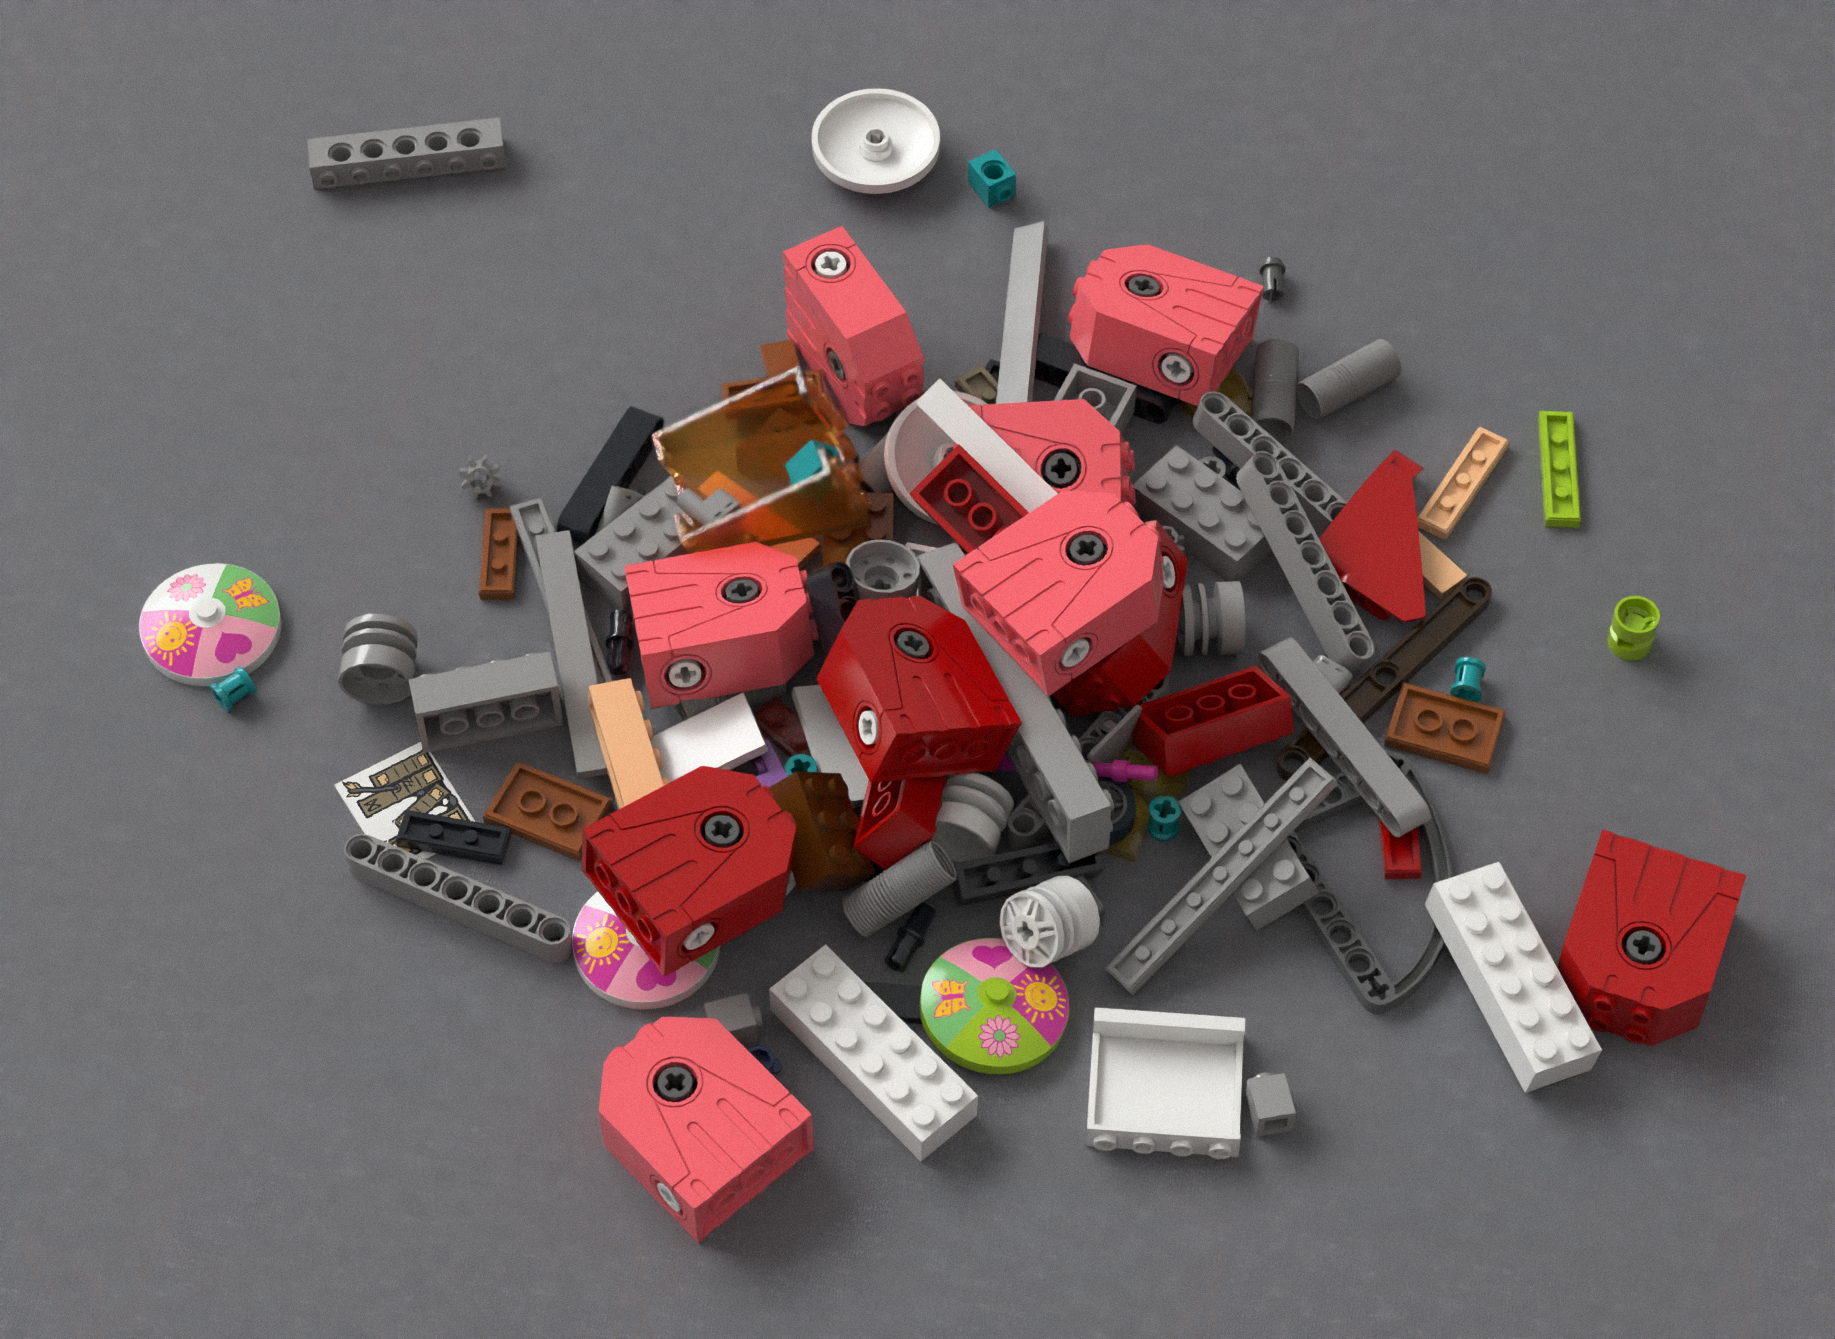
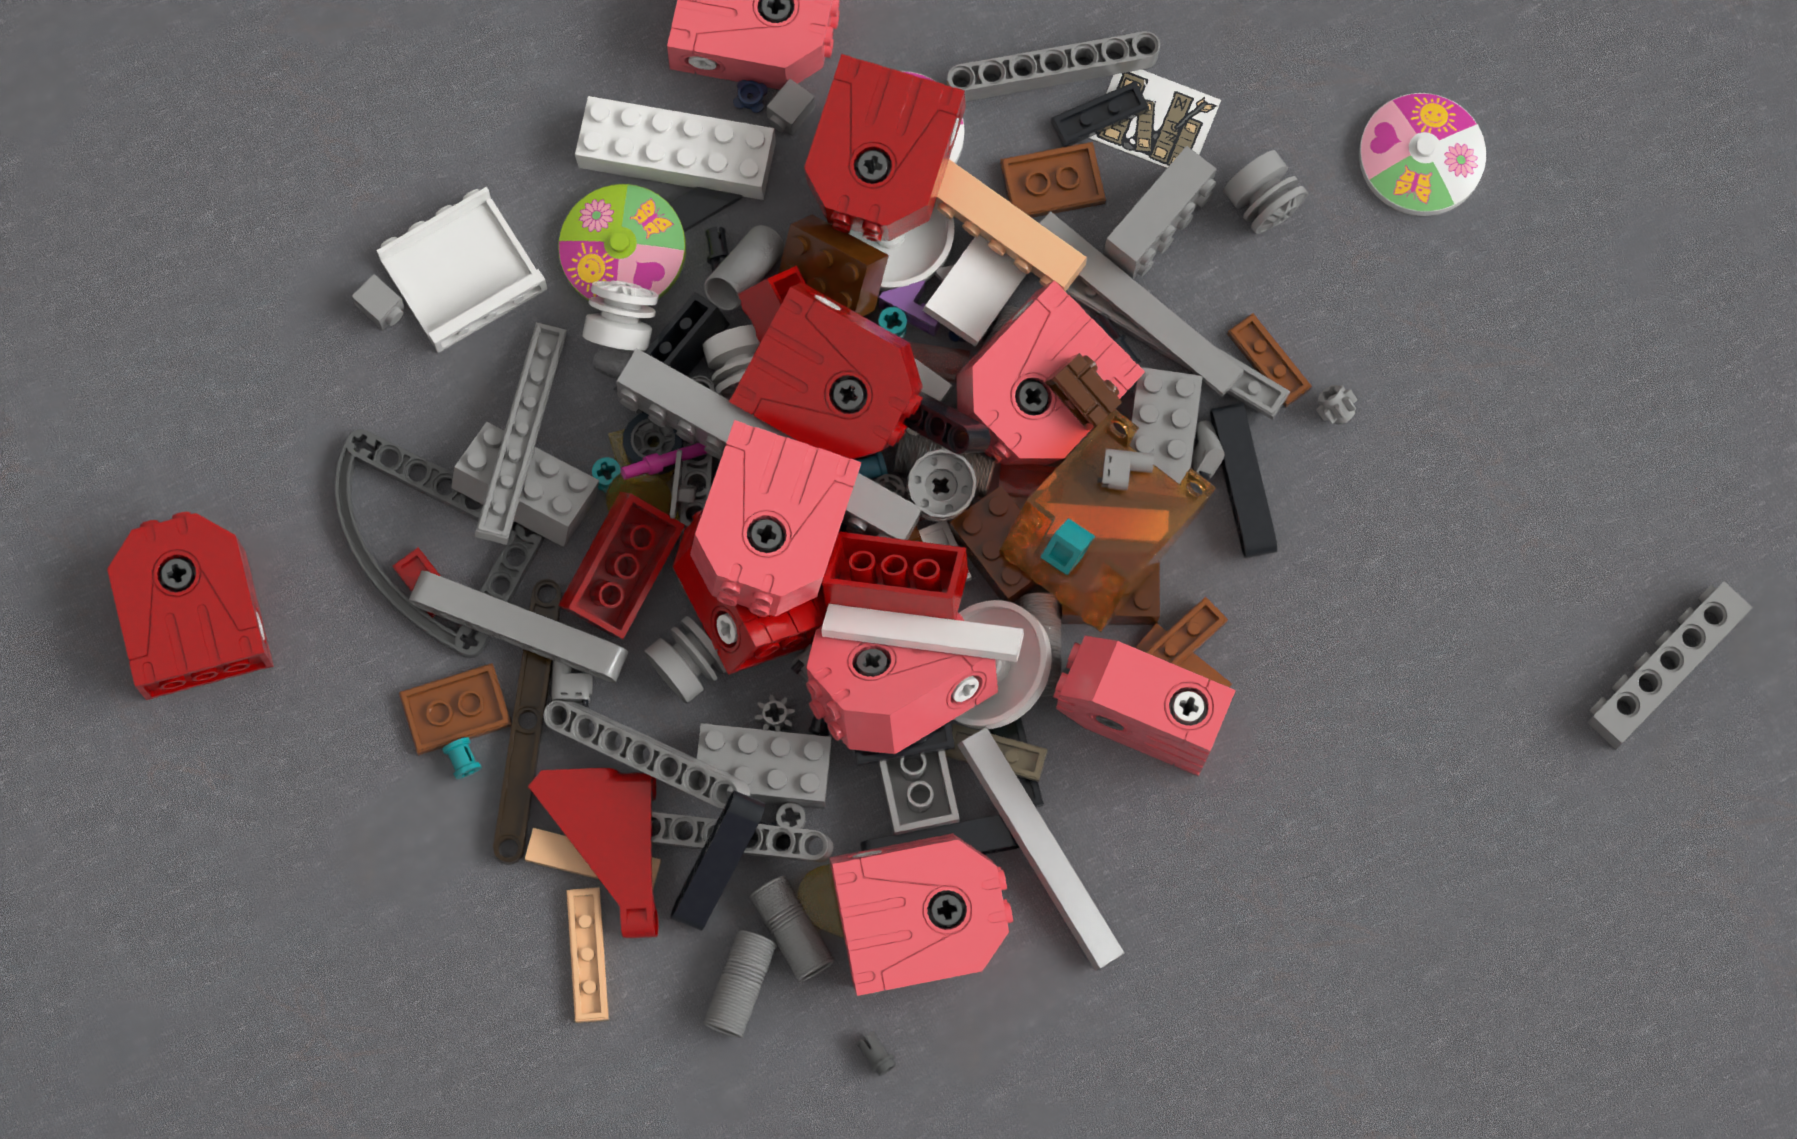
camera: 140 degrees right, 20 degrees up
teal bush [209,666,257,712] -> none
white dish [812,88,940,194] -> none
teal brick [968,149,1016,208] -> none
white brick [1425,862,1602,1093] -> none
lime tile [1538,411,1581,528] -> none
lime wheel [1607,596,1660,661] -> none
none -> black beam [670,790,765,931]
none -> reddish brown brick [1045,353,1122,430]

